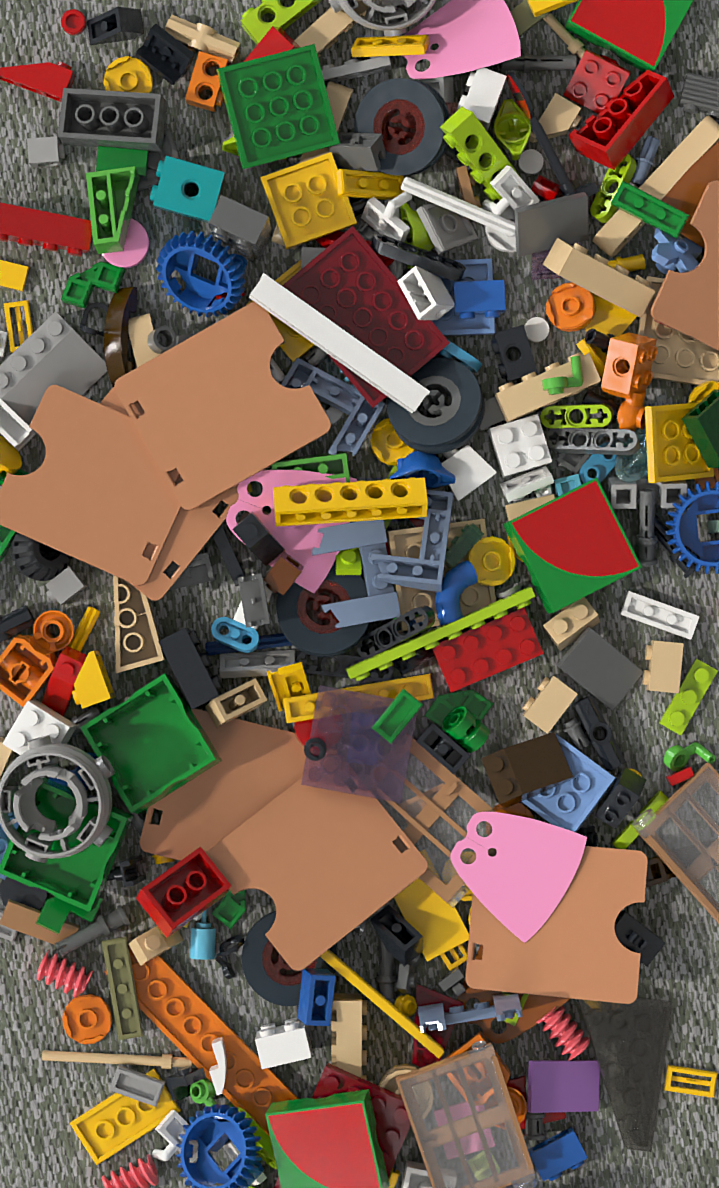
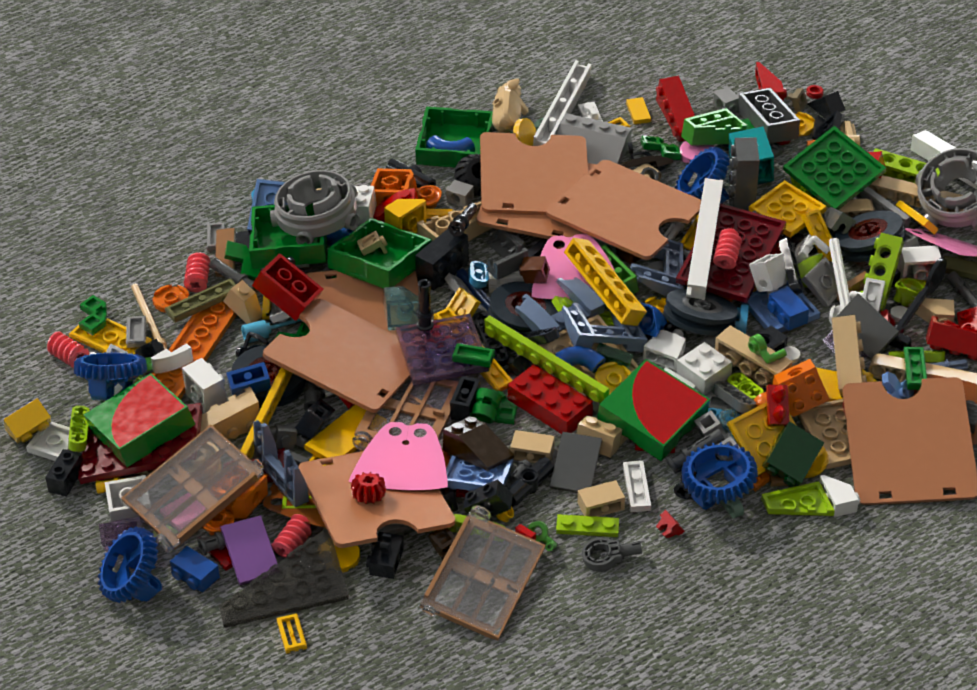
camera: 65 degrees right, 45 degrees down
tan brick [205,678,267,728] -> none
black slope [232,512,285,566] -> none
orange tile [546,282,596,332] -> none
none -> green tile [79,295,107,336]
none -> red gear [351,472,386,504]
none -> tan bracket [357,231,388,256]
none -> clear light blue slope [383,286,419,330]
none -> black pin [448,203,478,237]
none -> coral piece [712,228,742,269]
none -> red tile [766,385,789,426]
none -> dark tan tile [786,88,808,112]

